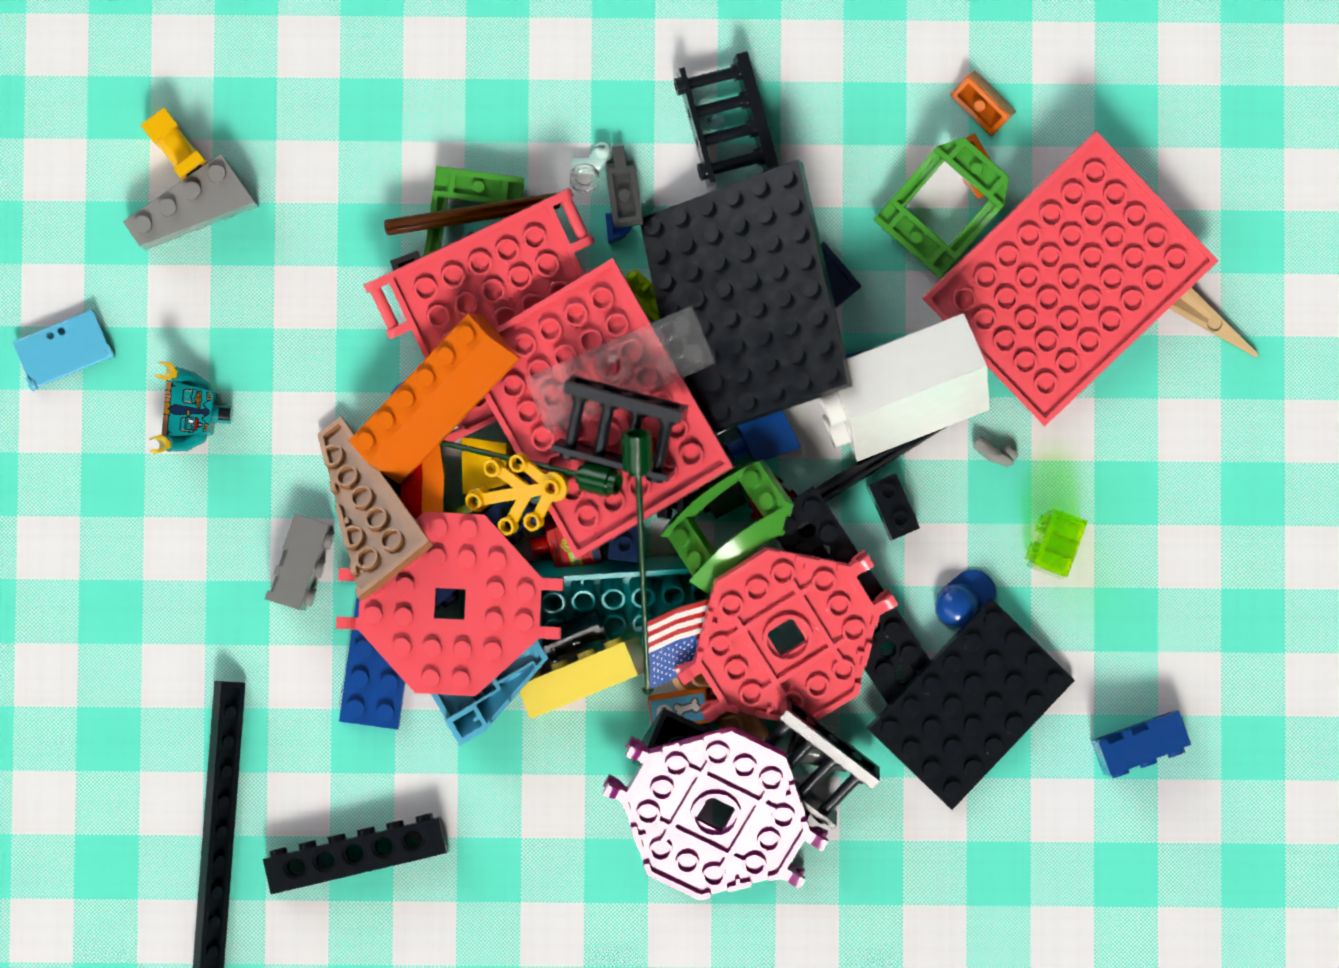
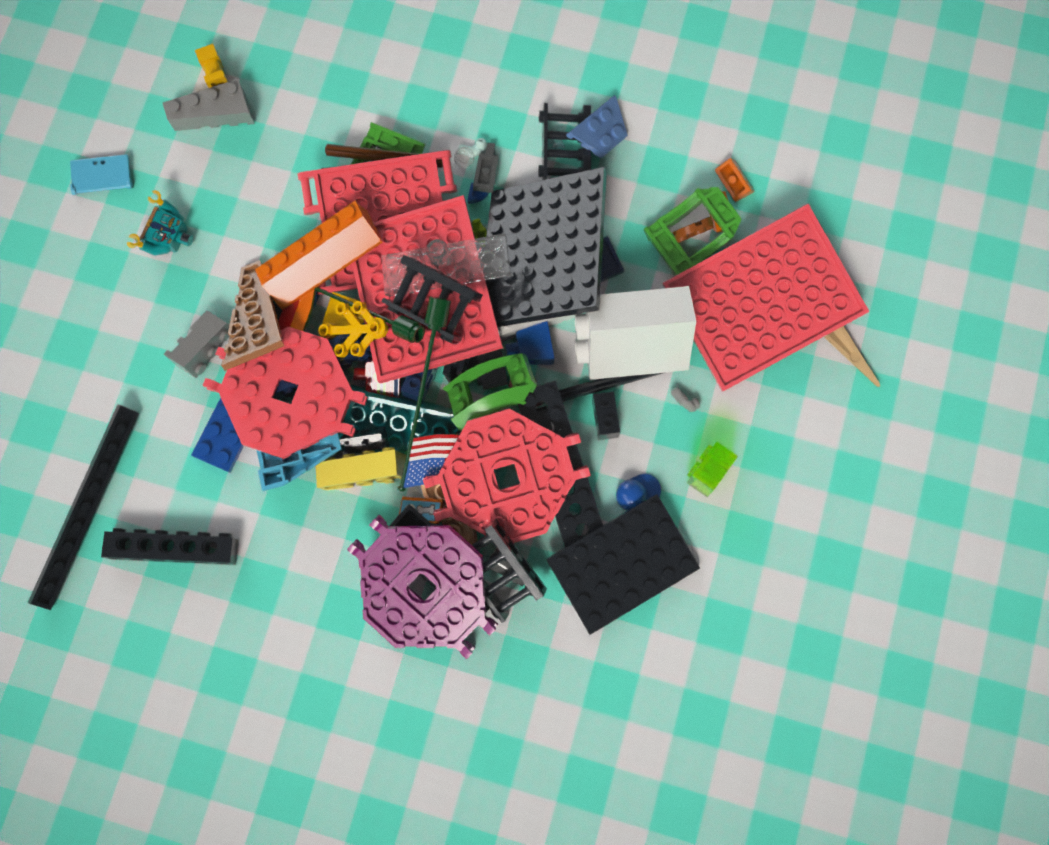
camera: 20 degrees right, 10 degrees down
blue wedge [1091,710,1192,778] -> none
none -> medium blue wing [566,95,628,158]
none -> dark orange plate [673,216,714,243]

